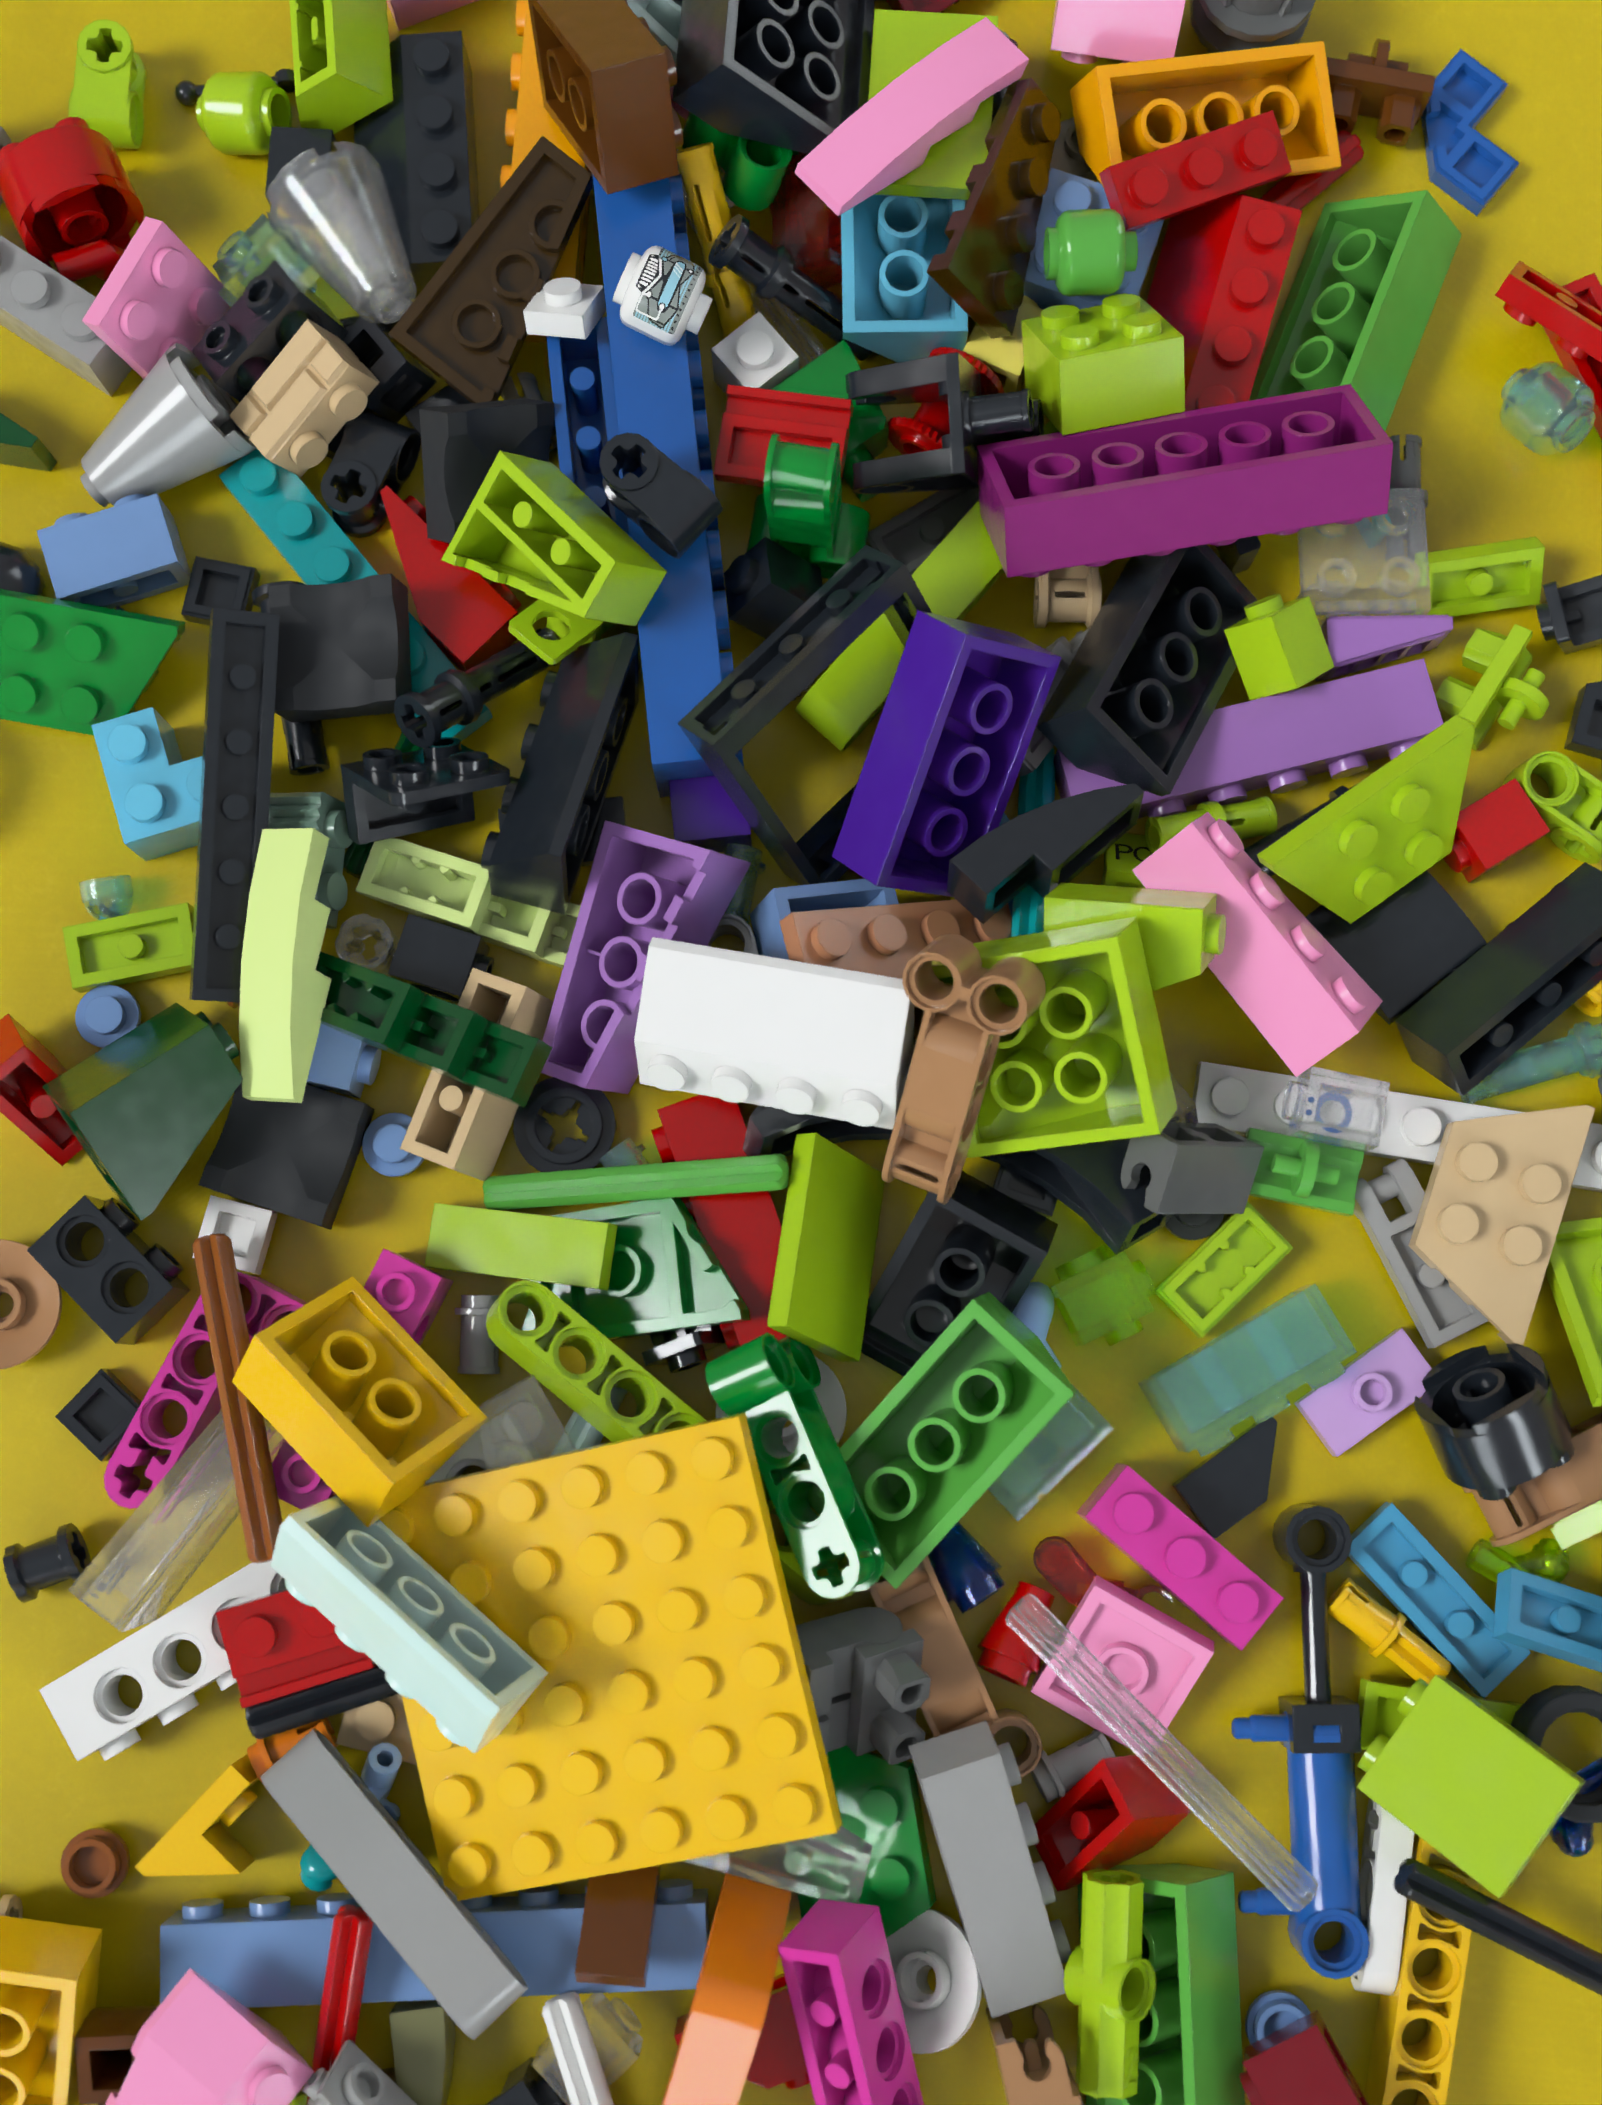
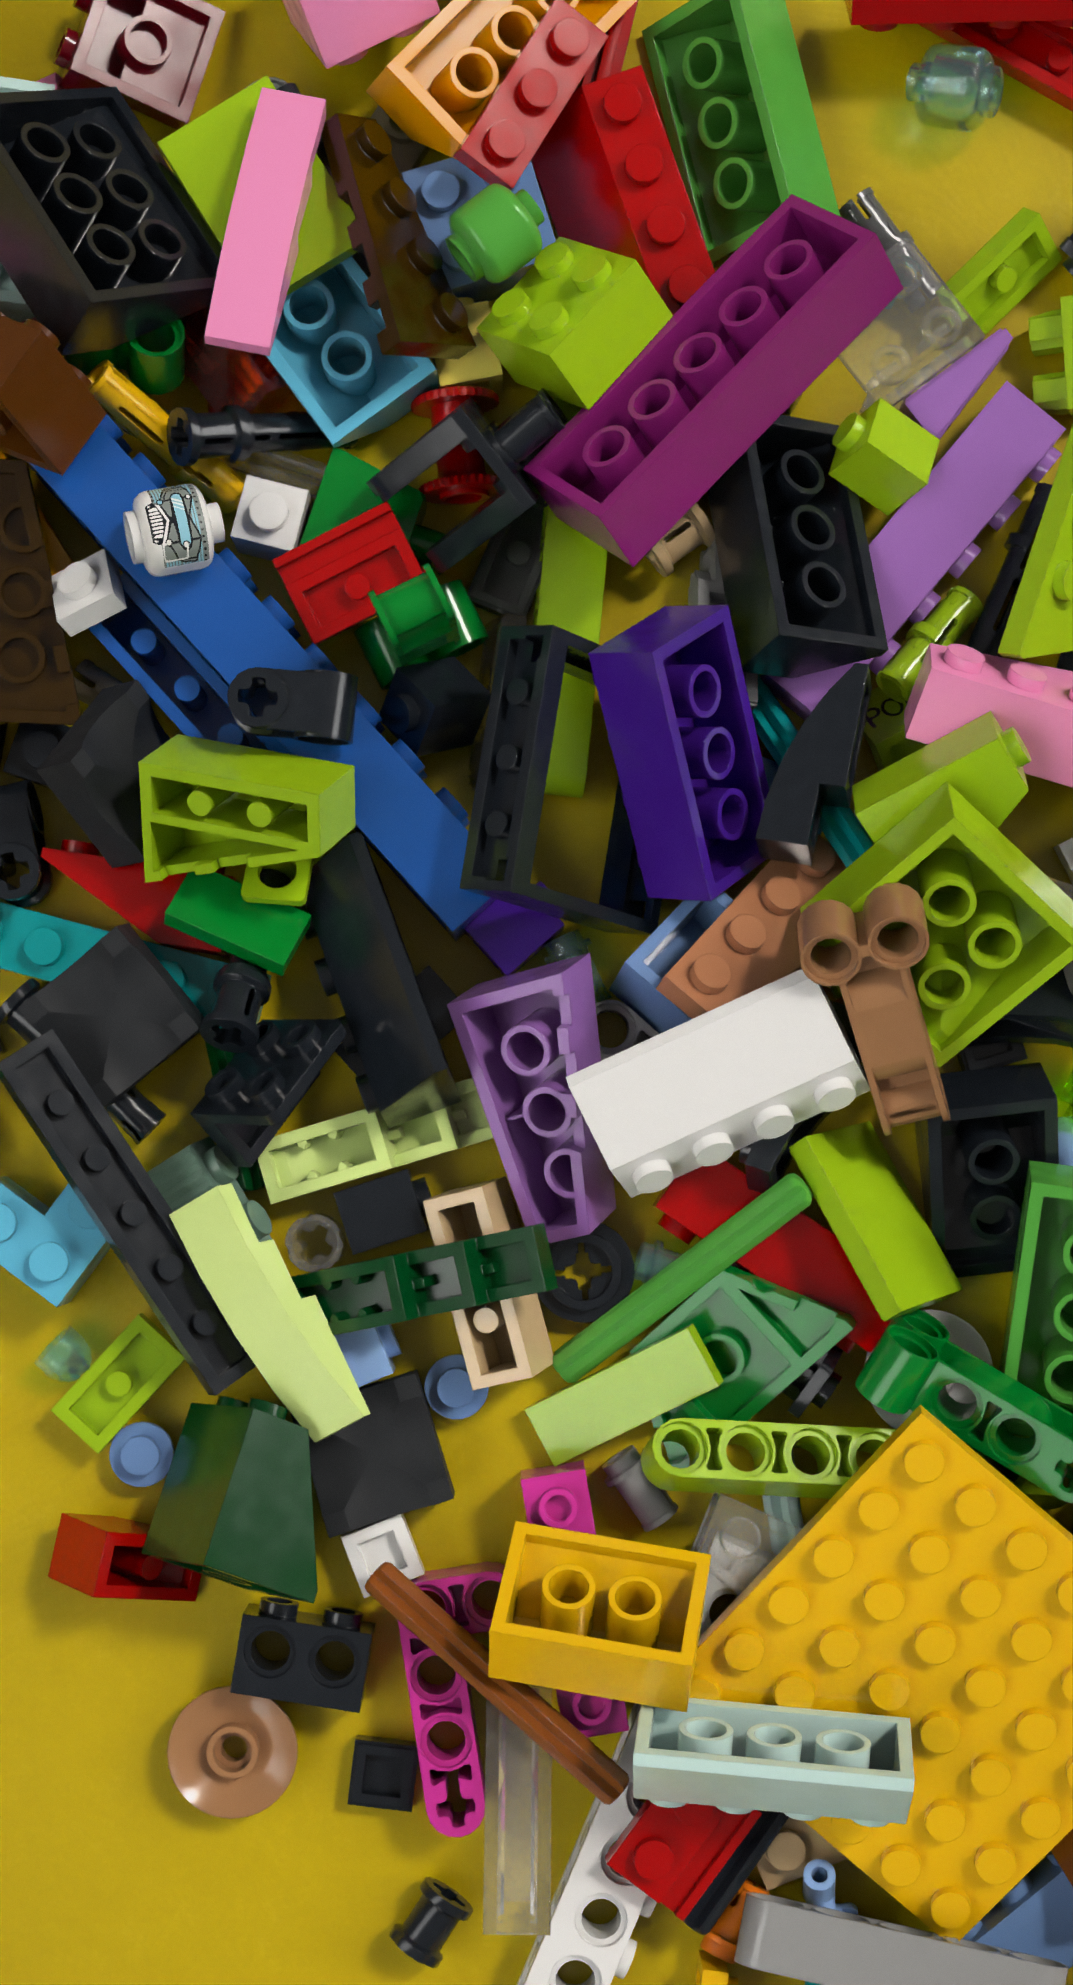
camera: 40 degrees left, 5 degrees up
none -> green tile [164,872,312,976]

